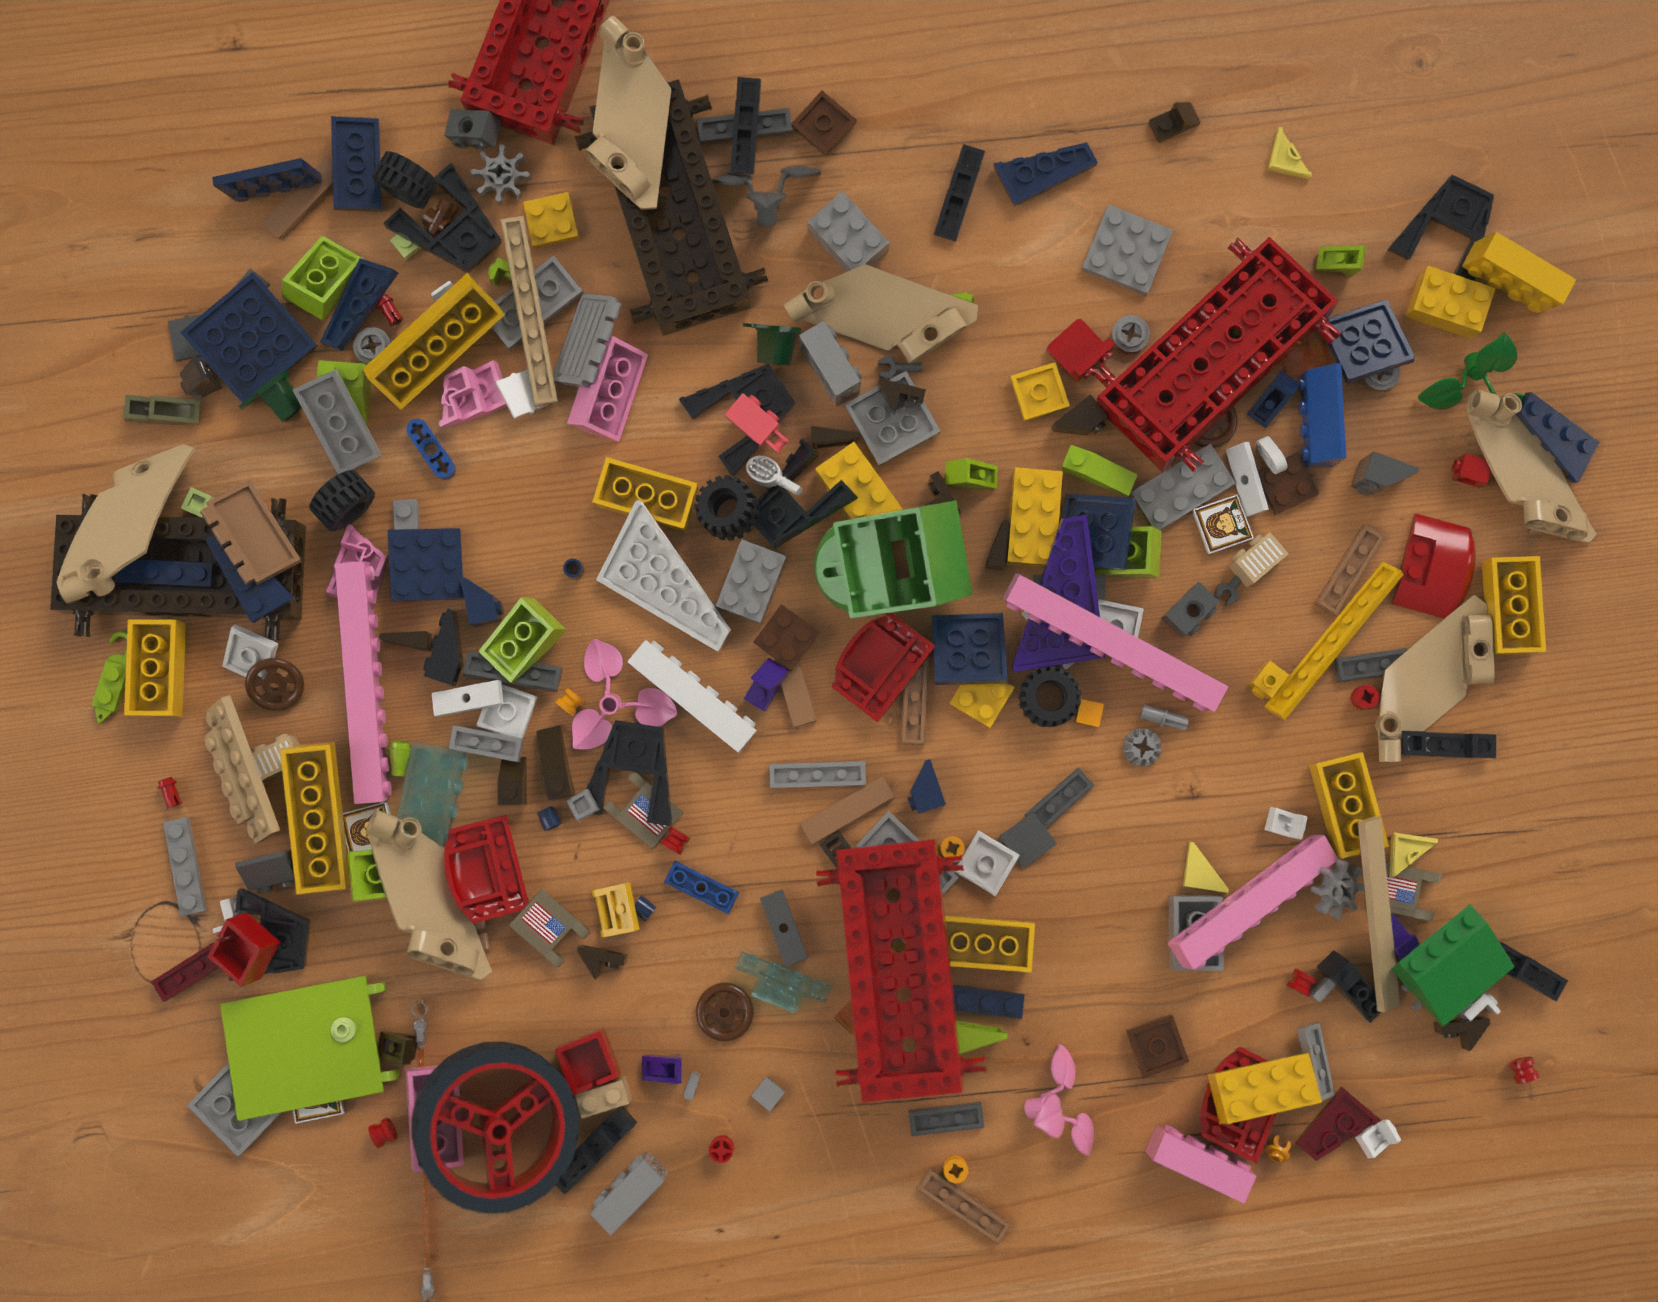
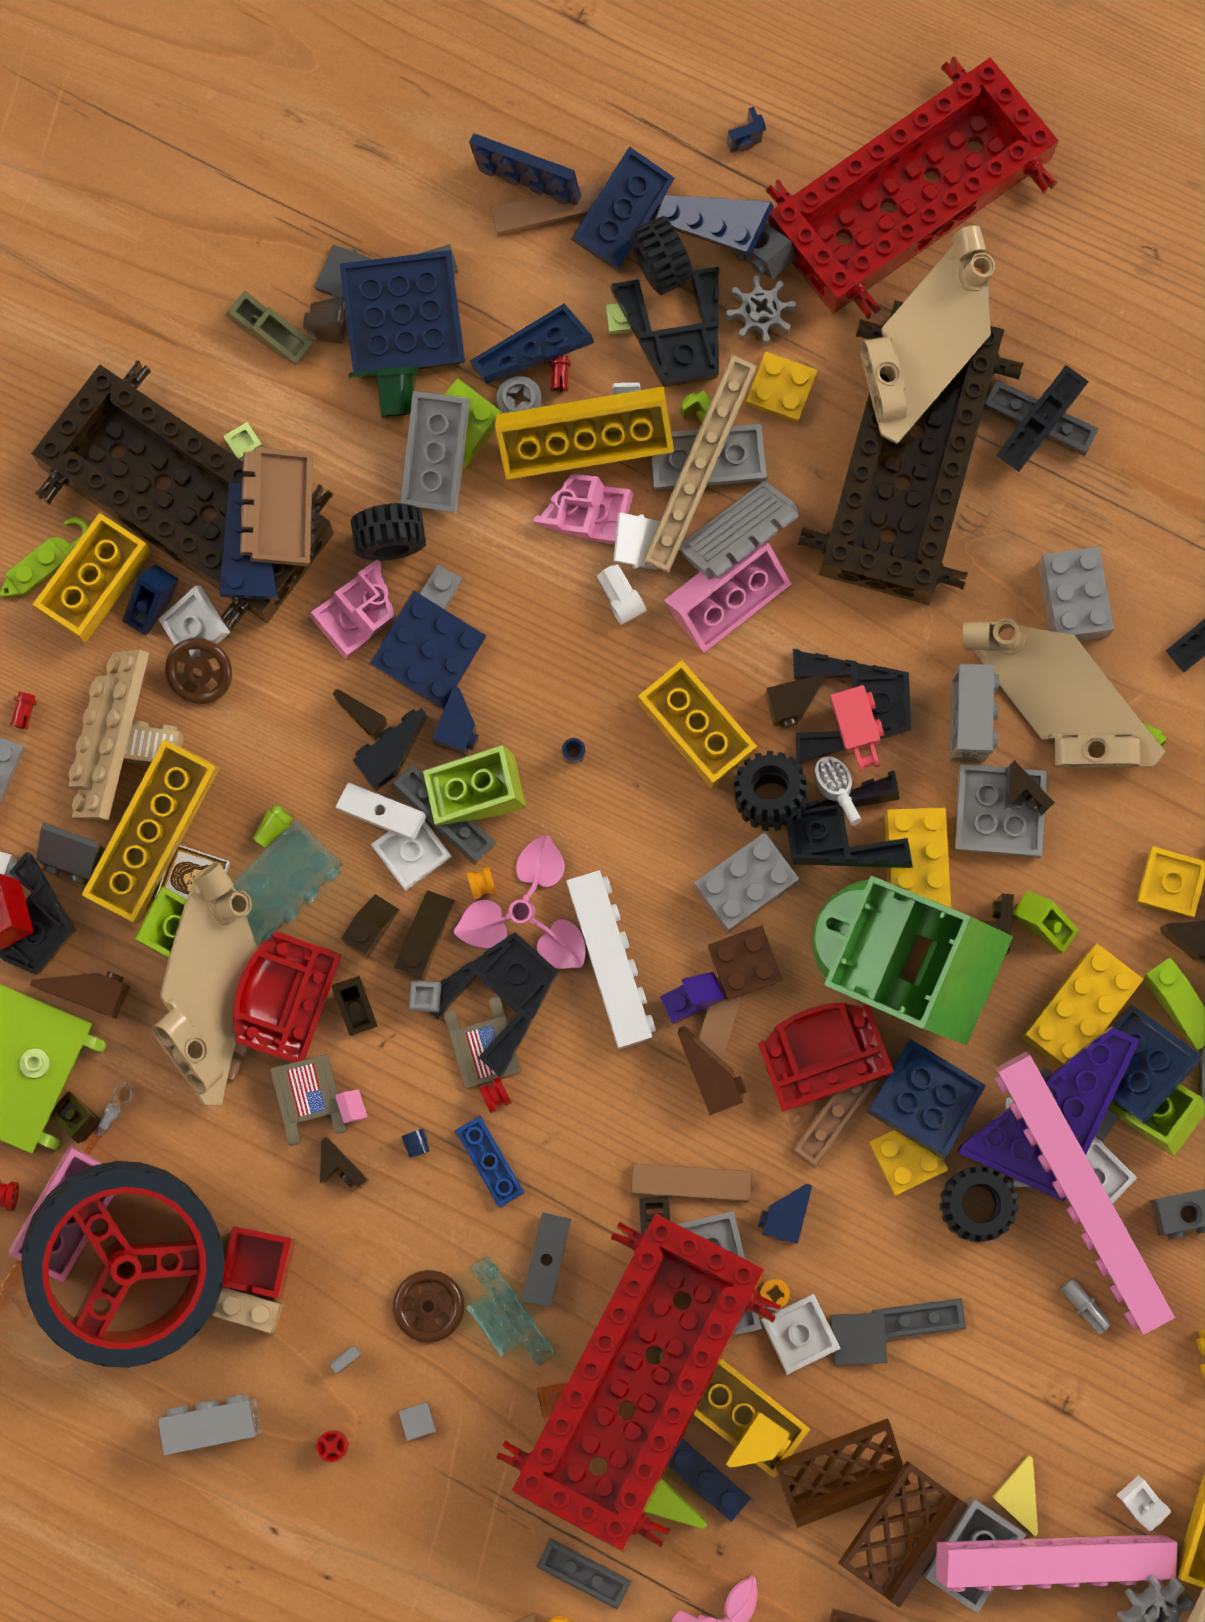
camera: 30 degrees right, 5 degrees down
tan panel [57,444,195,604] -> none
dark blue plate [116,559,216,588] -> none
lime slope [282,235,363,320] -> none
bright pink brick [335,561,392,804] -> none
blue beam [406,419,456,480] -> none
reddish brown plate [422,198,459,236] -> none
light grey plate [449,725,524,762] -> none
dark blue hose [537,806,562,831] -> none
black slope [556,1106,638,1194] -> none
yellow plate [591,882,640,938] -> none
white wing [596,500,731,651] -> none
dark purple slope [642,1054,682,1084] -> none
dark grey plant [712,165,821,226] -> none
dark green container [743,323,801,365] -> none
light grey plate [769,761,866,788] -> none
reddish brown plate [791,90,857,156] -> none
dark brown slope [811,426,860,449] -> none
dark grey bar [878,356,922,380] -> none
dark brown slope [985,520,1010,570] -> none
light orange tile [1075,699,1104,728] -> none
light grey gear [1123,728,1162,767] -> none
none -> reddish brown slope [30,971,130,1019]
none -> dark blue slope [122,564,179,636]
none -> dark brown slope [331,976,378,1036]
none -> bright pink tile [335,1089,368,1123]
none -> white piece [597,564,647,625]
none -> wing [653,195,774,256]
none -> reddish brown slope [677,1026,747,1115]
none -> yellow slope [724,1411,791,1468]
none -> dark blue bracket [727,107,766,152]
none -> dark brown slope [765,674,824,728]
none -> reddish brown fence [774,1418,910,1528]
none -> reddish brown fence [838,1461,968,1608]

